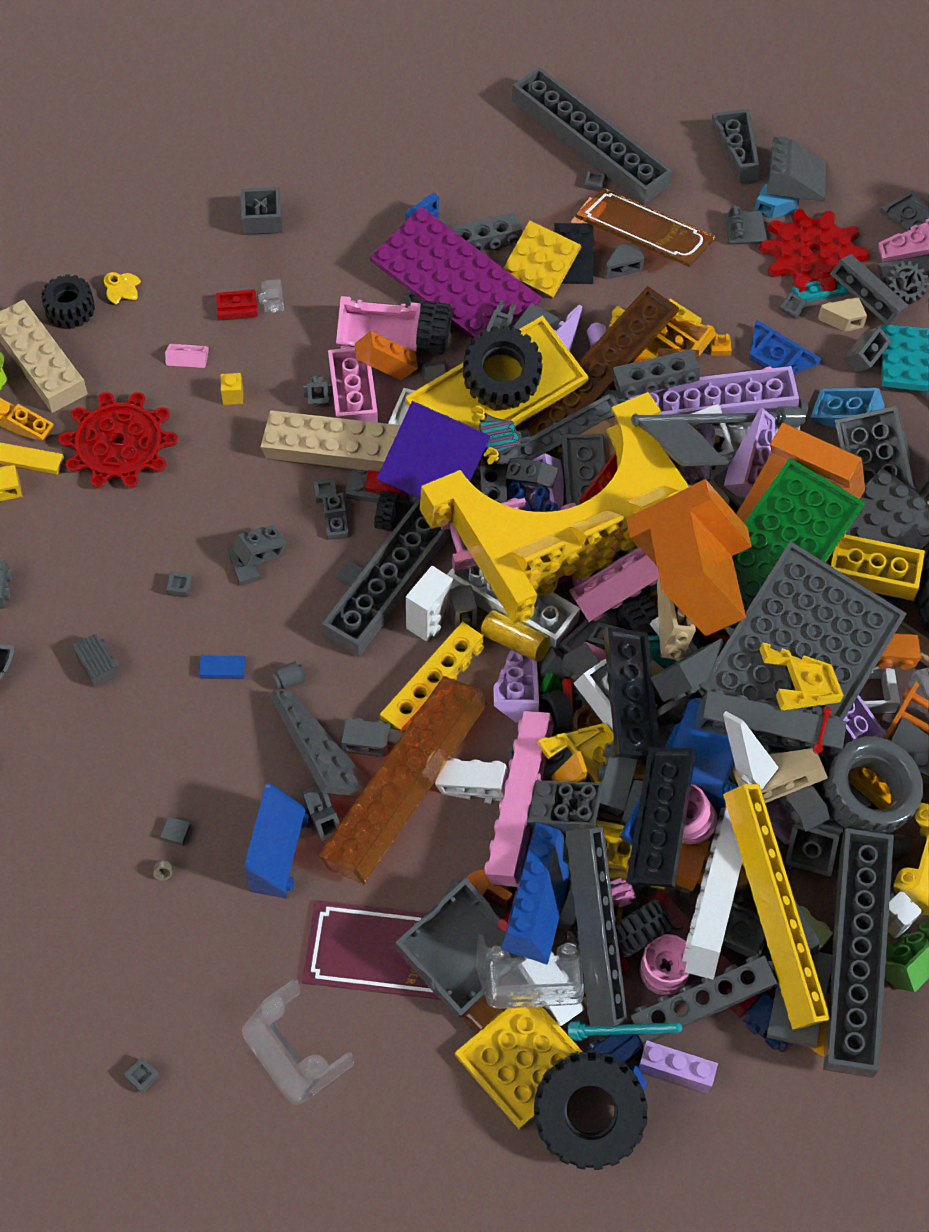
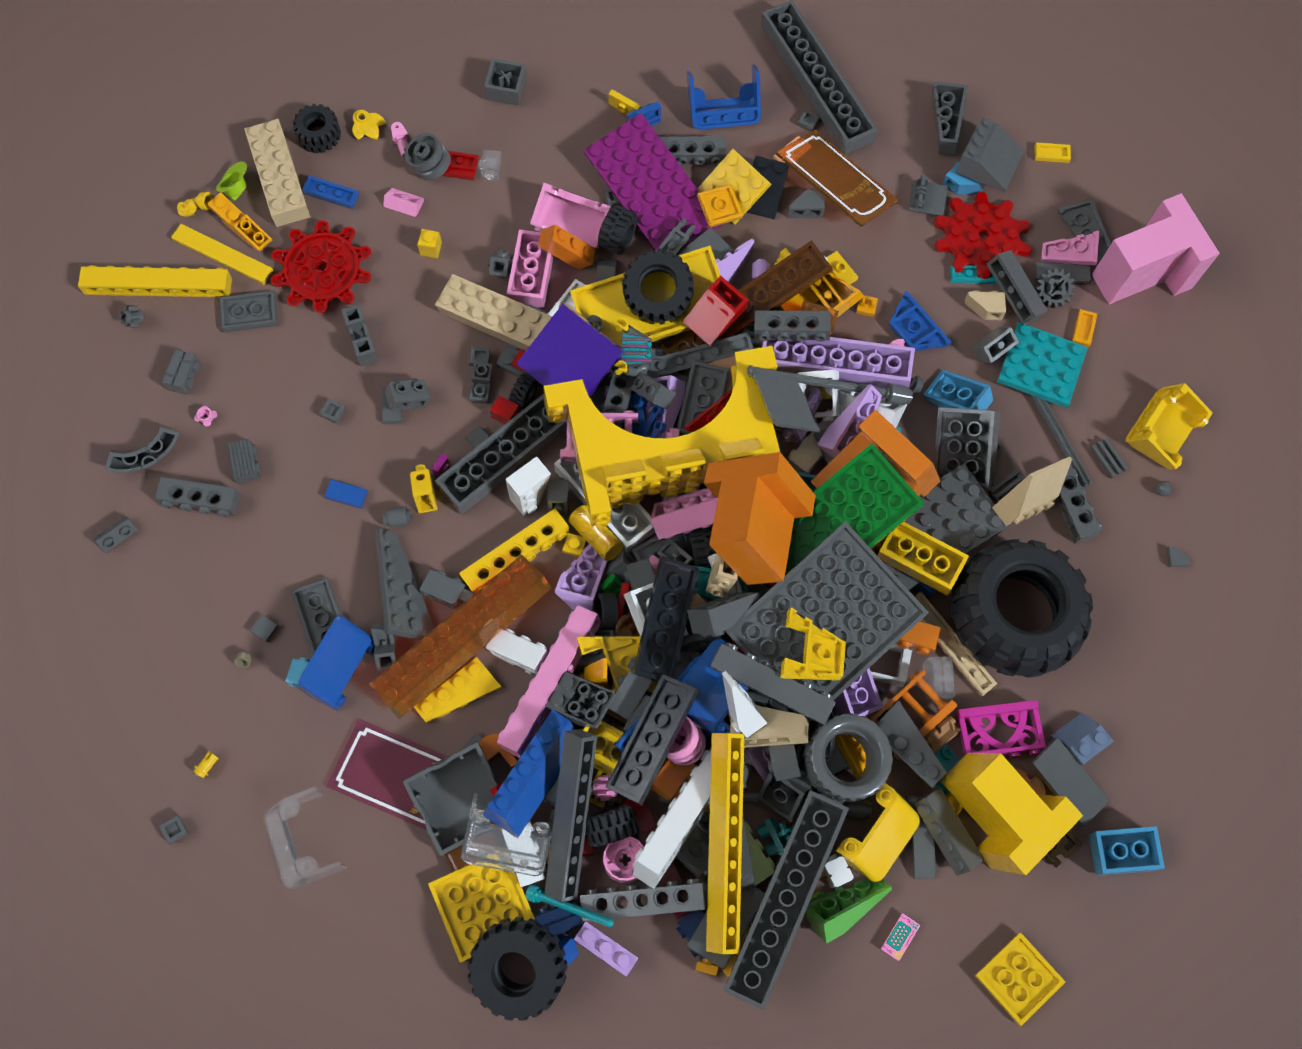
camera: 15 degrees right, 10 degrees up
dark grey tile [779,291,807,319] -> none
red hinge [813,707,832,754] -> none
none -> dark grey brick [155,477,240,517]
none -> yellow pin [193,751,219,778]
none -> bright pink plate [194,406,217,427]
none -> dark grey tile [219,291,278,332]
none -> medium azure brick [285,657,310,688]
none -> dark grey tile [291,577,341,656]
none -> blue plate [302,175,359,209]
none -> dark grey arch [342,304,378,367]
none -> bright pink piece [391,122,409,158]
none -> dark grey wheel [405,133,451,180]
none -> yellow torso [410,464,438,514]
none -> yellow wing [414,657,502,724]
none -> magenta plate [432,453,450,477]
none -> red brick [490,395,520,424]
none -> yellow plate [562,533,587,557]
none -> yellow plate [608,90,641,114]
none -> slope [683,275,749,346]
none -> blue windscreen [687,64,761,130]
none -> light orange plate [695,959,718,976]
none -> light orange tile [697,184,743,228]
none -> teal hips [757,818,793,857]
none -> yellow tile [1034,142,1071,163]

